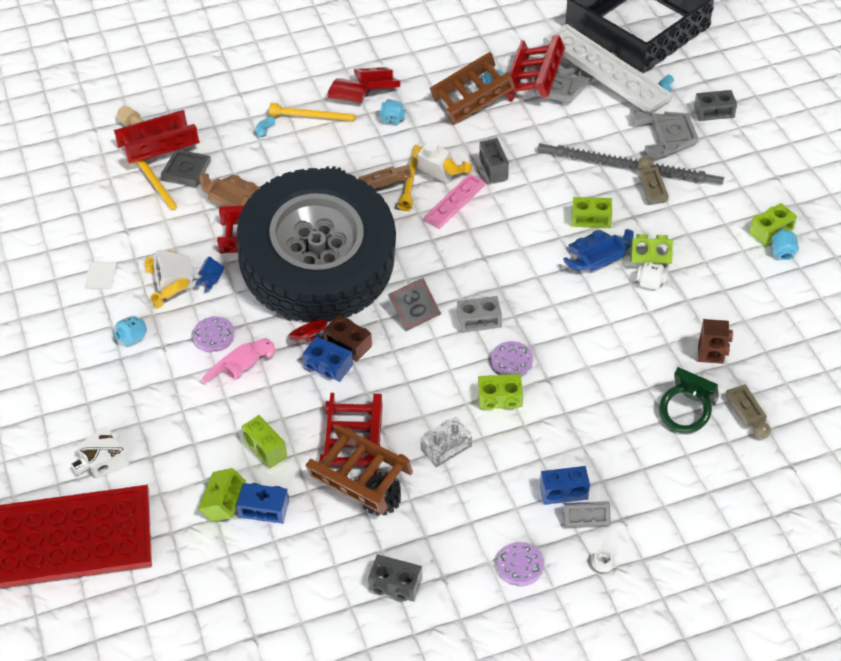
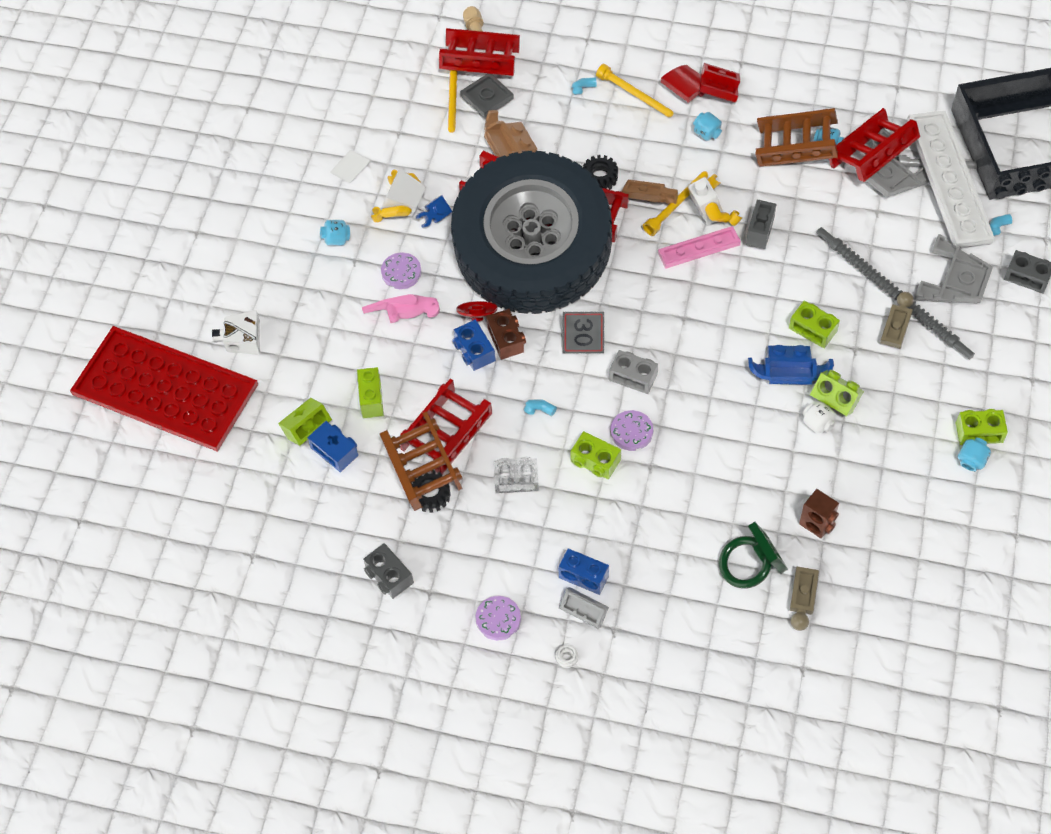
camera: 35 degrees right, 10 degrees up
none -> medium azure arm [524,399,557,416]

